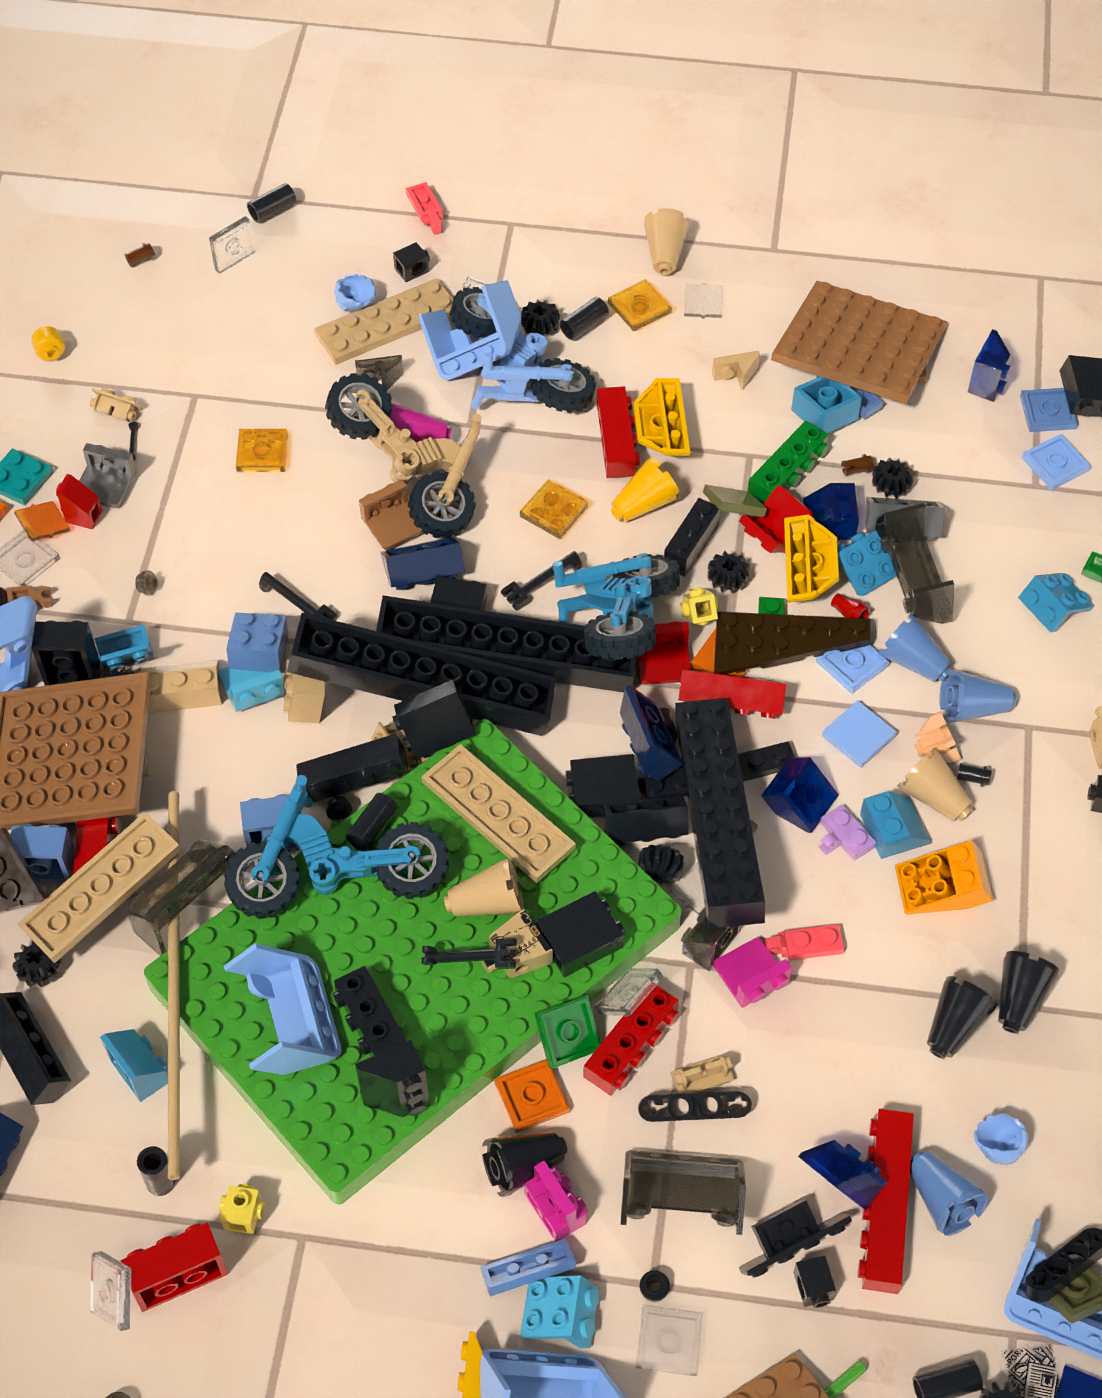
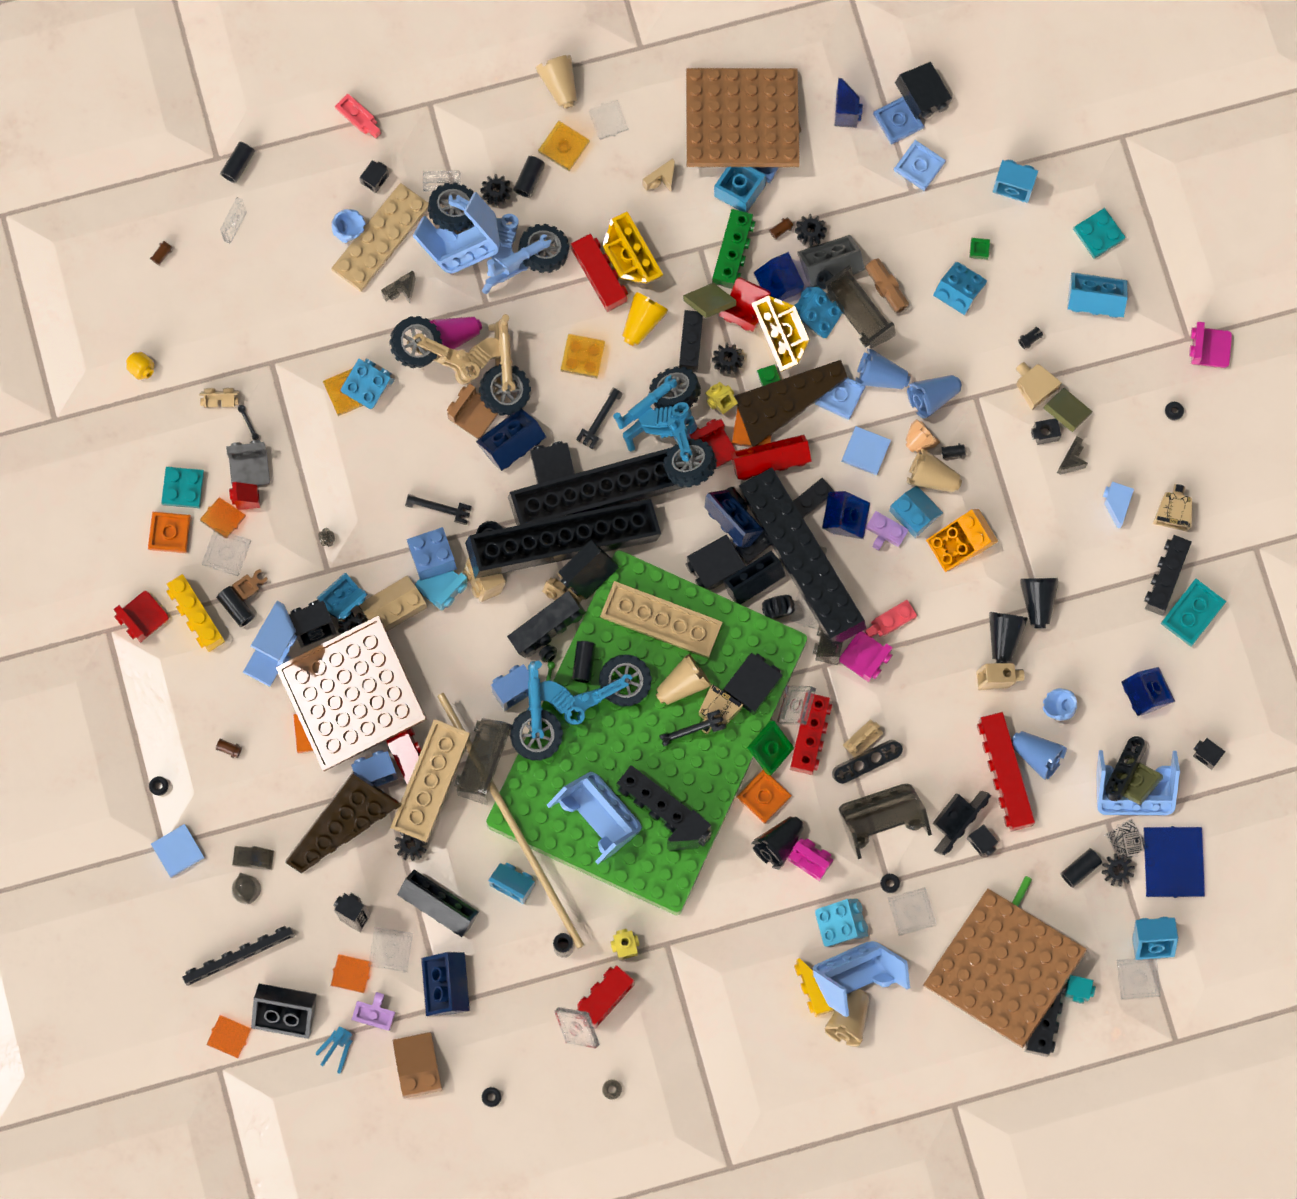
camera: 25 degrees left, 20 degrees up
medium blue plate [480,1238,577,1297] -> none
clear blue slope [798,1140,887,1210] -> none
red cone [831,593,870,618] -> none
none -> dark azure bracket [341,358,395,409]
none -> medium nougat piece [865,258,909,314]
none -> tan torso [976,663,1024,690]

